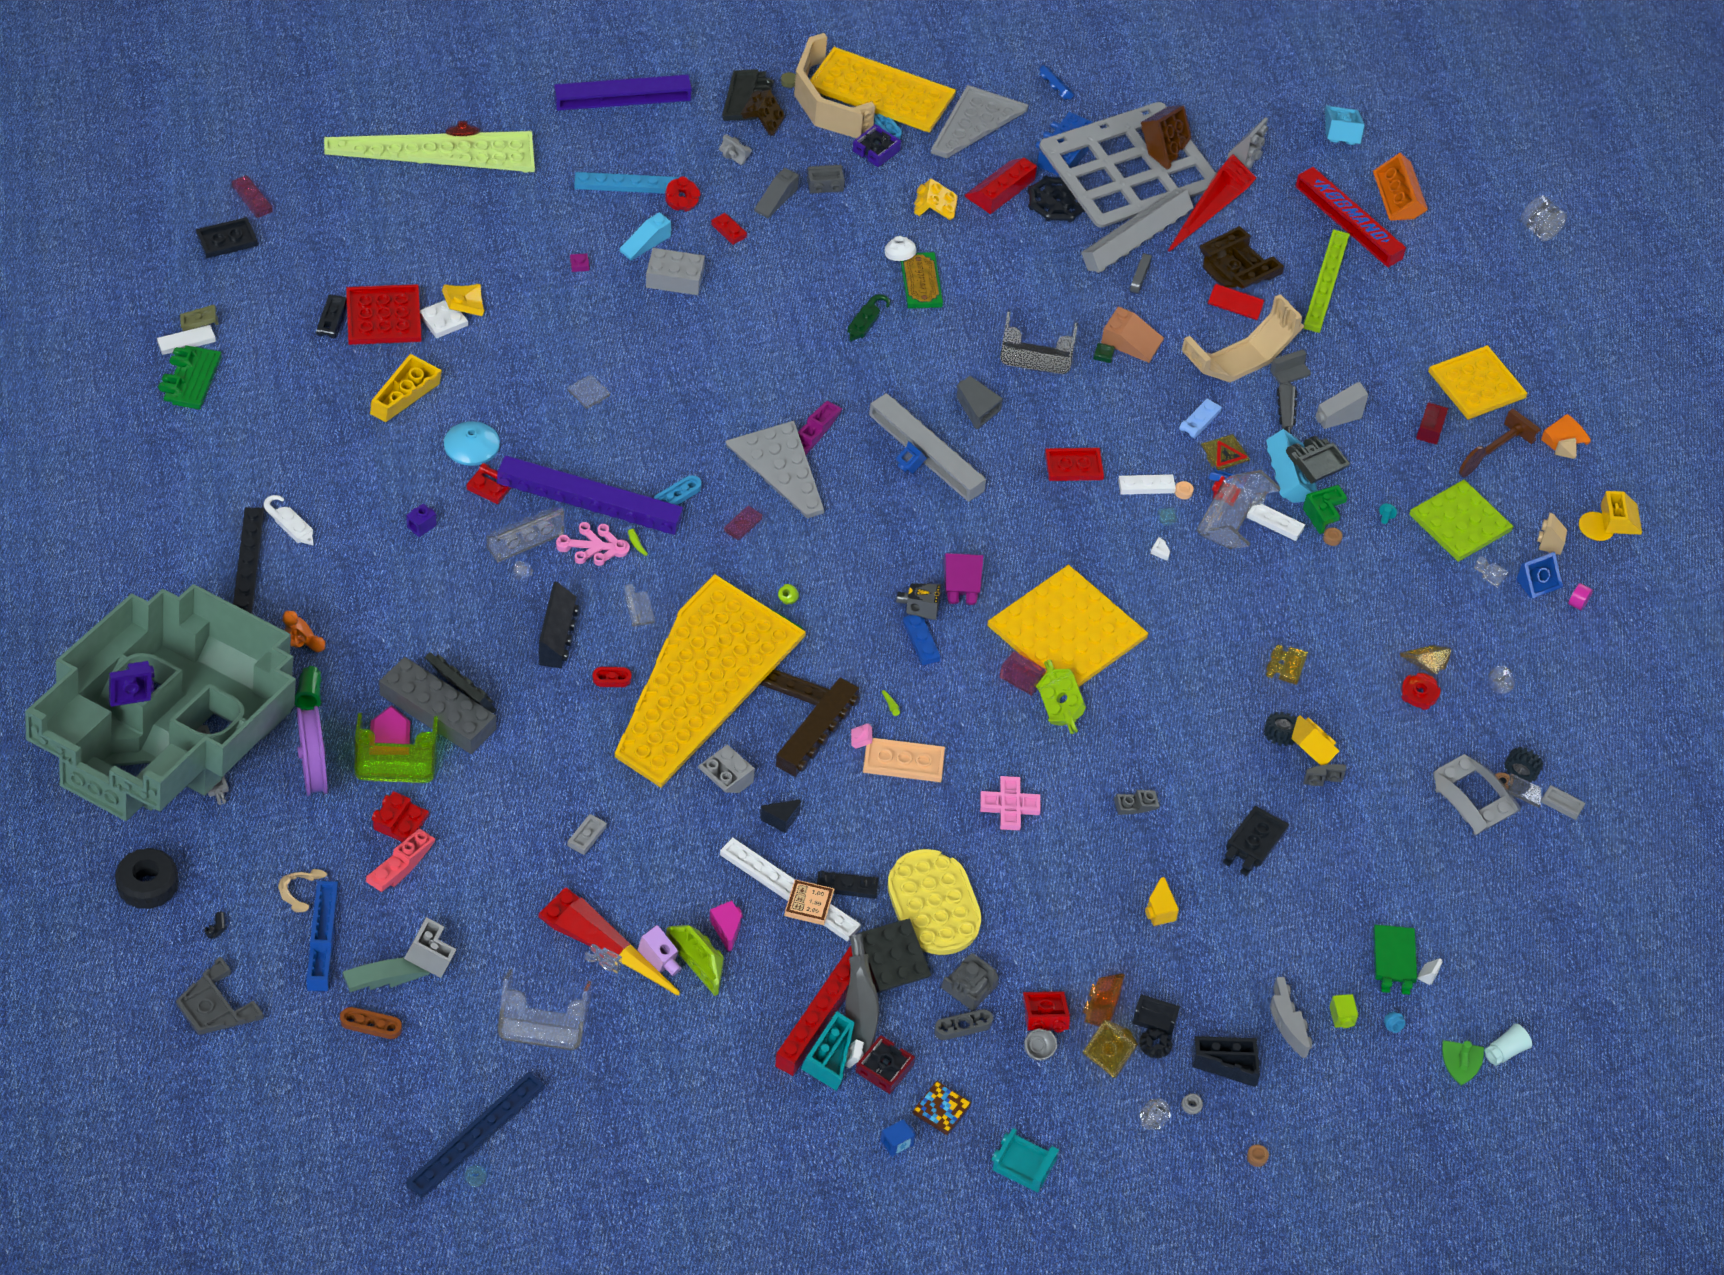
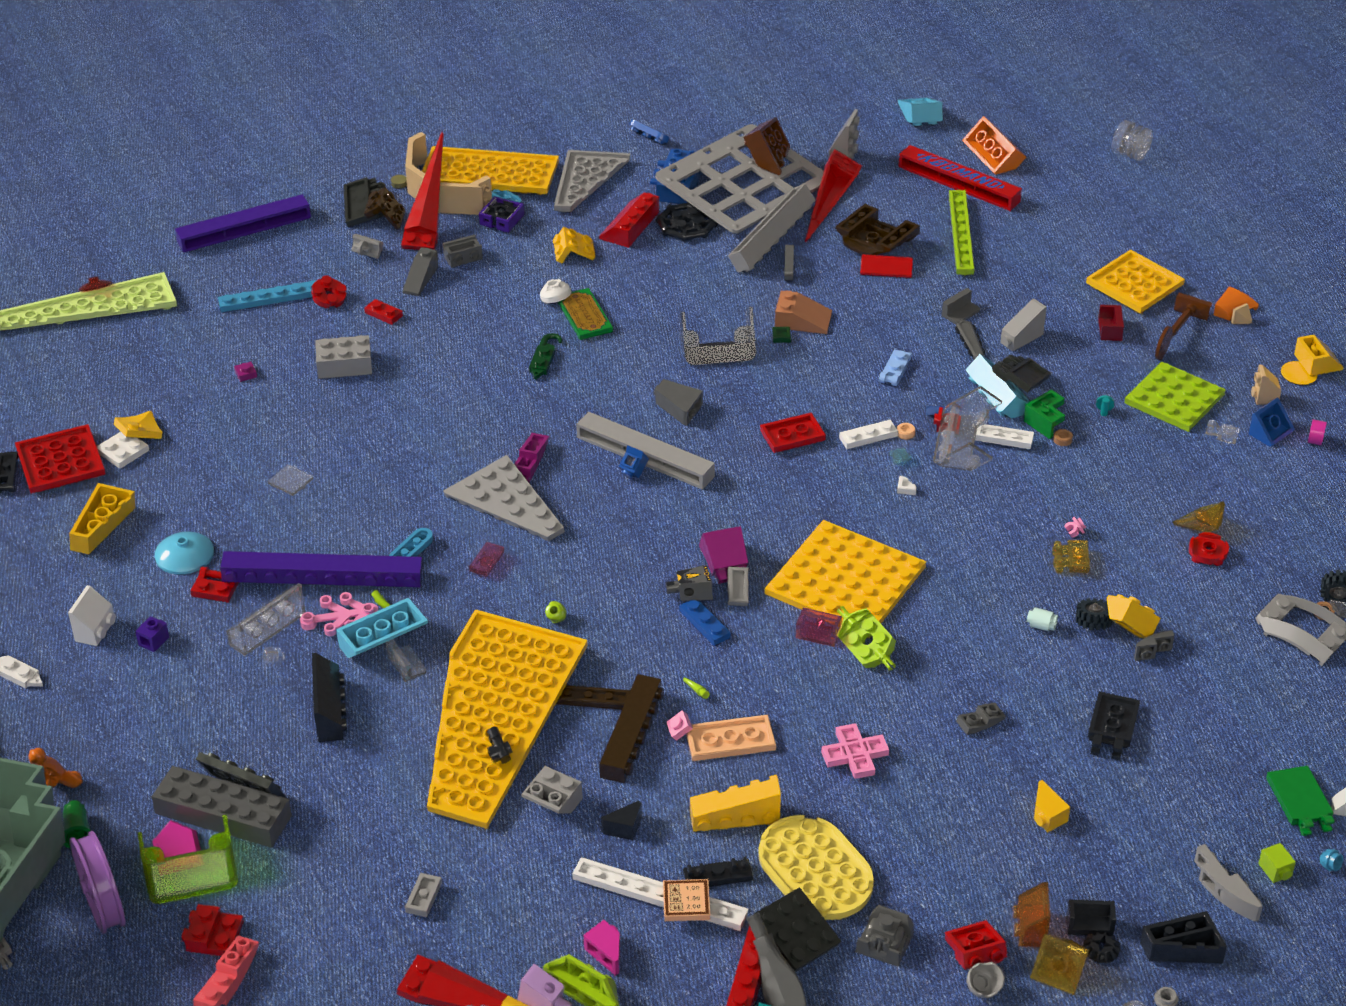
camera: 10 degrees left, 10 degrees down
red plate [593,667,632,687] -> none
medium azure slope [620,212,671,260] -> none
dark grey beam [934,1009,993,1040] -> none
tan panel [1182,294,1305,382] -> none
clear yellow piece [1201,434,1250,470] -> none
clear head [1488,666,1515,694] -> none
none -> white slope [68,585,116,646]
none -> medium azure slope [336,598,428,658]
none -> red plate [401,132,444,250]
none -> black plate [487,727,513,764]
none -> yellow wedge [690,774,781,832]
none -> light grey tile [728,567,749,606]
none -> light aqua brick [1027,607,1058,632]
none -> bright pink plate [1064,517,1086,538]

